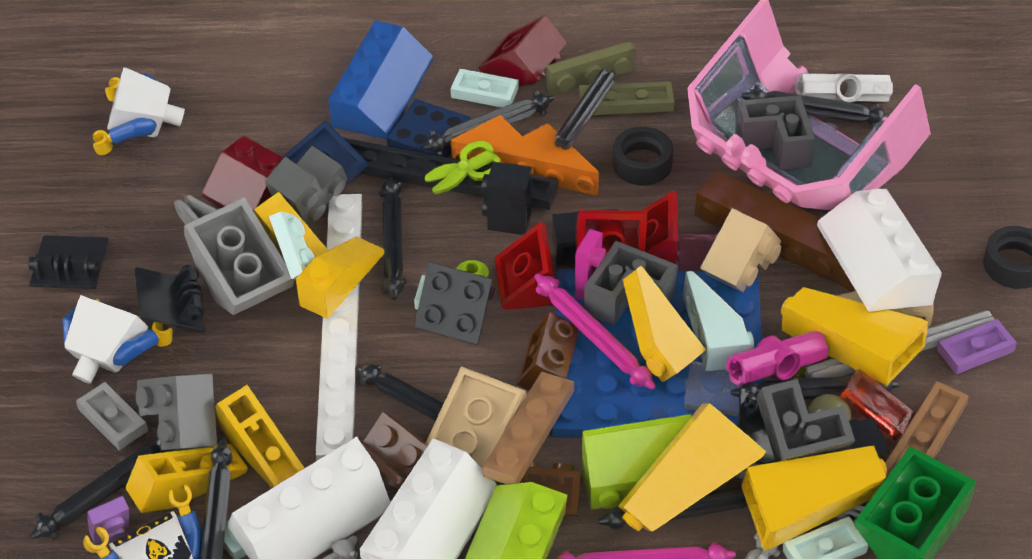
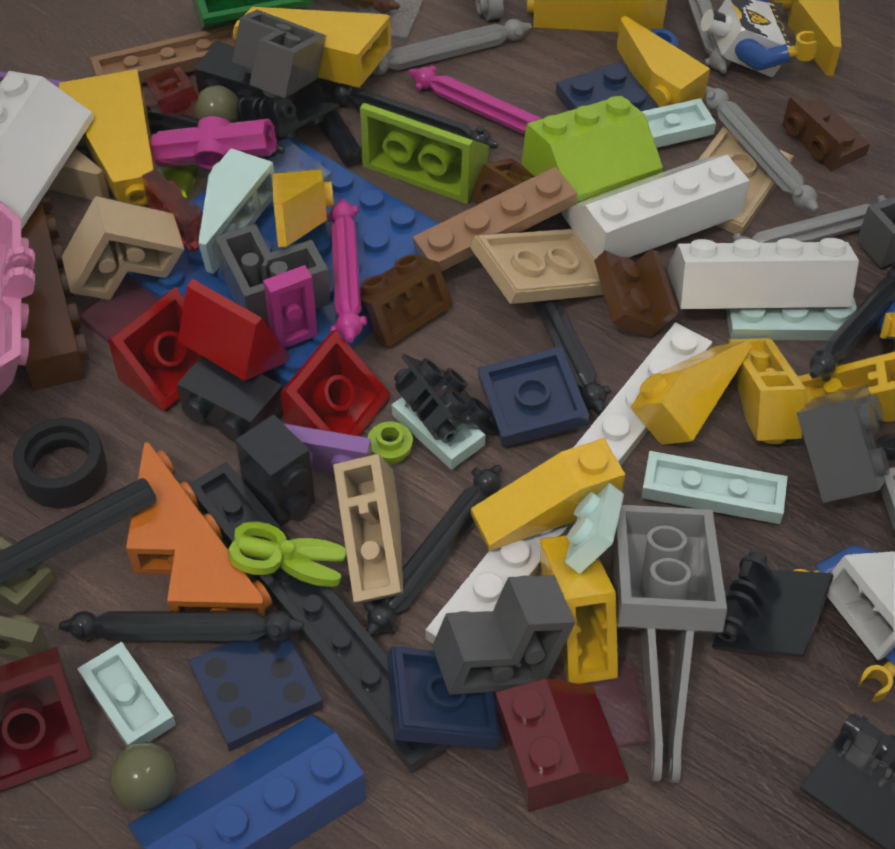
camera: 145 degrees left, 5 degrees up
yellow slope [618,403,766,532] -> none
none -> olive piece [109,742,178,811]
none -> clear red plate [142,169,203,252]
none -> medium lavender plate [284,424,372,475]
none -> tan slope [333,454,403,604]
none -> dark blue plate [477,346,589,447]
none -> yellow slope [630,340,753,445]
none -> light aqua plate [641,451,788,524]

